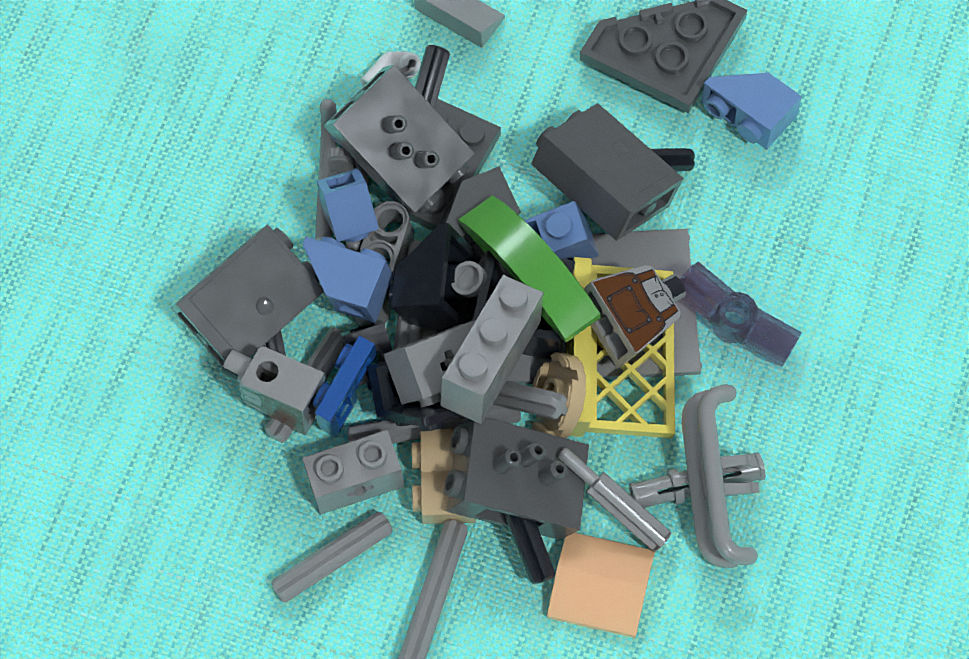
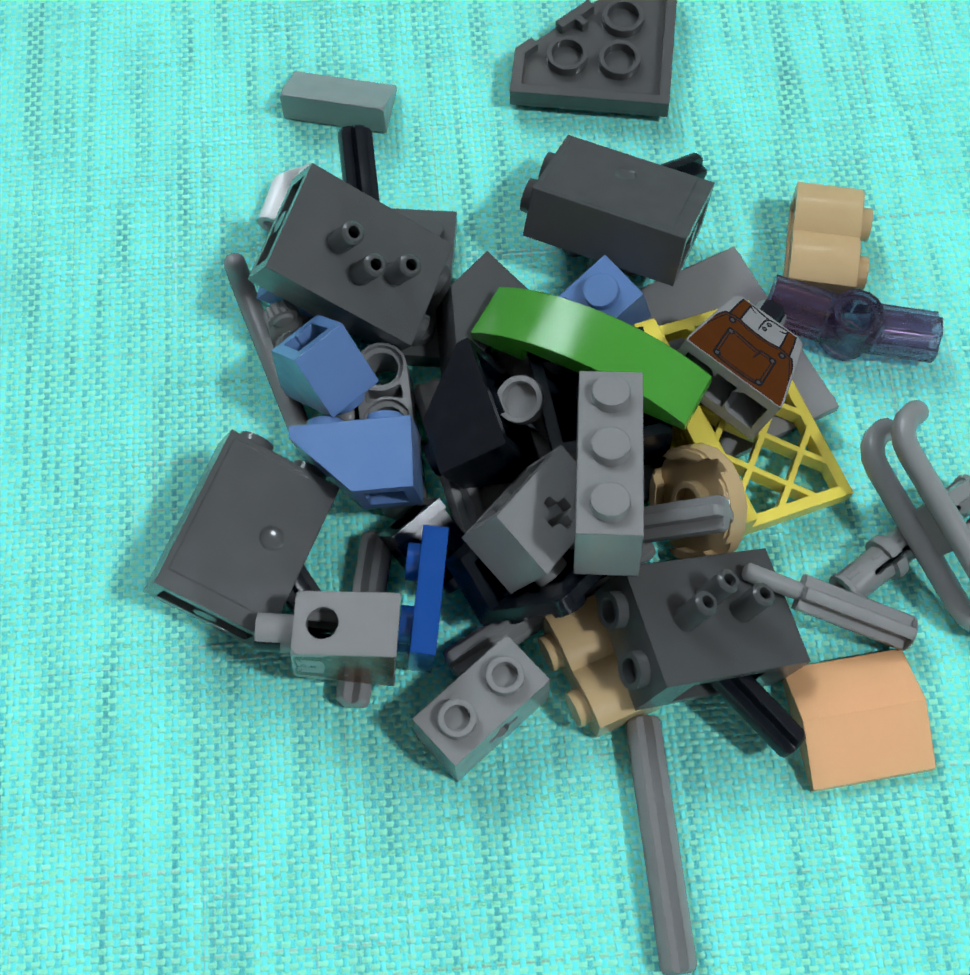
camera: 25 degrees left, 0 degrees up
light grey axle [271,512,392,602] -> none
medium blue slope [701,72,802,150] -> none
none -> tan brick [781,182,873,306]

